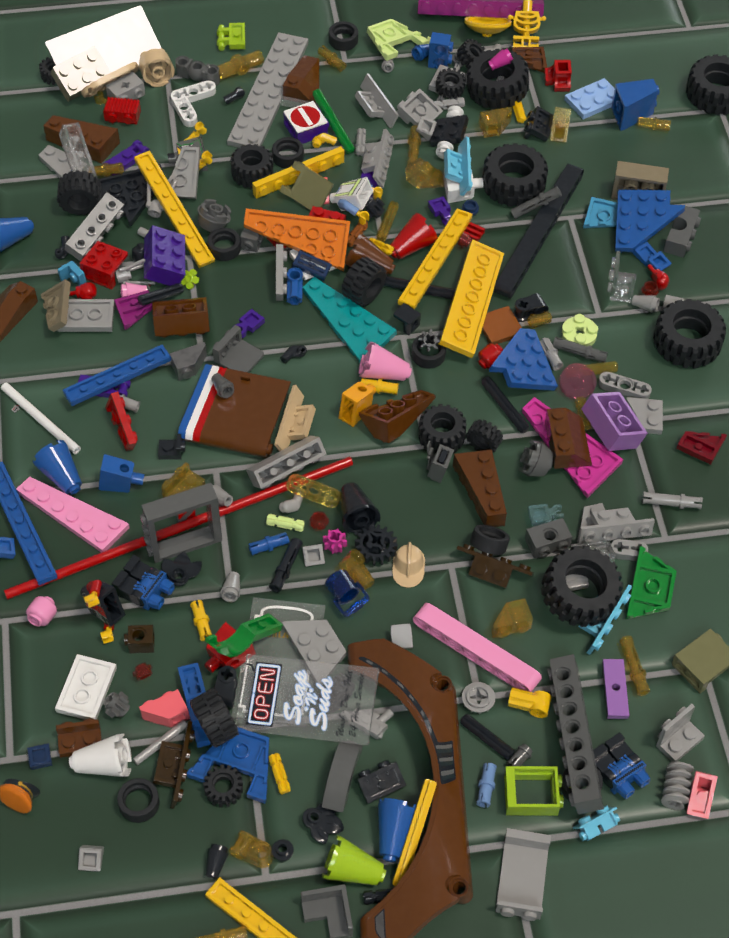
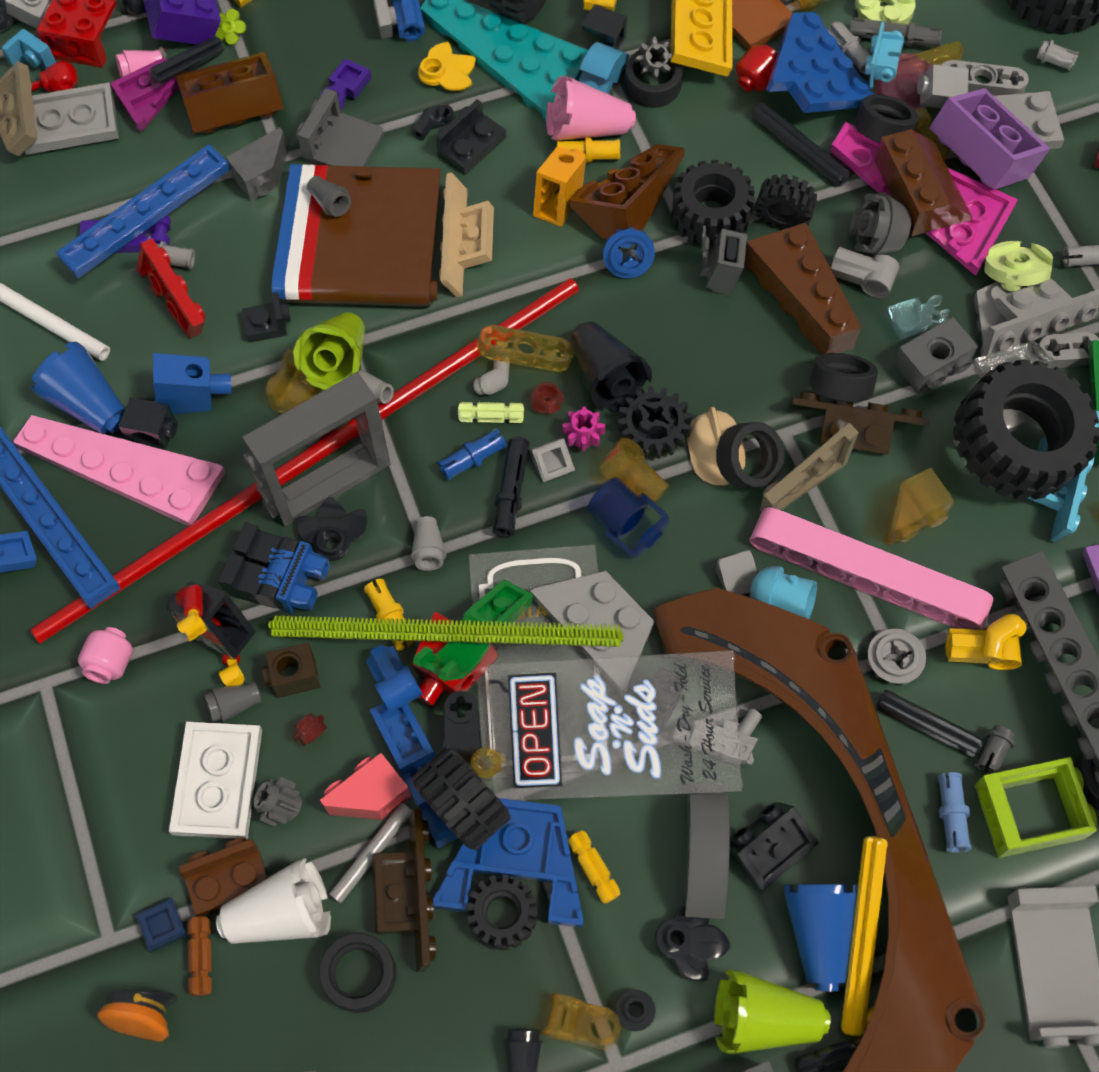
camera: 10 degrees left, 10 degrees up
light grey plant [115,259,156,285] -> none
light grey brick [246,435,326,489] -> none
none -> black brick [119,397,178,450]
none -> dark orange axle [188,916,212,996]
none -> dark grey cone [203,682,261,723]
none -> lime axle [268,616,624,647]
none -> lime cone [293,312,365,390]
none -> blue piece [366,645,423,713]
none -> yellow plate [418,42,476,91]
none -> black bracket [436,99,507,175]
none -> clear yellow pin [471,747,505,778]
none -> dark azure brick [579,42,630,94]
none -> blue gear [603,227,655,278]
none -> black tyre [716,422,784,488]
none -> medium azure piece [750,566,817,619]
none -> dark tan wing [760,423,859,511]
none -> light grey piece [830,247,900,298]
none -> black tyre [854,94,918,143]
none -> medium azure hinge [865,22,904,88]
none -> light grey brick [917,64,969,108]
none -> yellow arm [983,614,1027,662]
none -> yellowish green plate [984,241,1053,291]
none -> light grey pin [1036,40,1079,71]

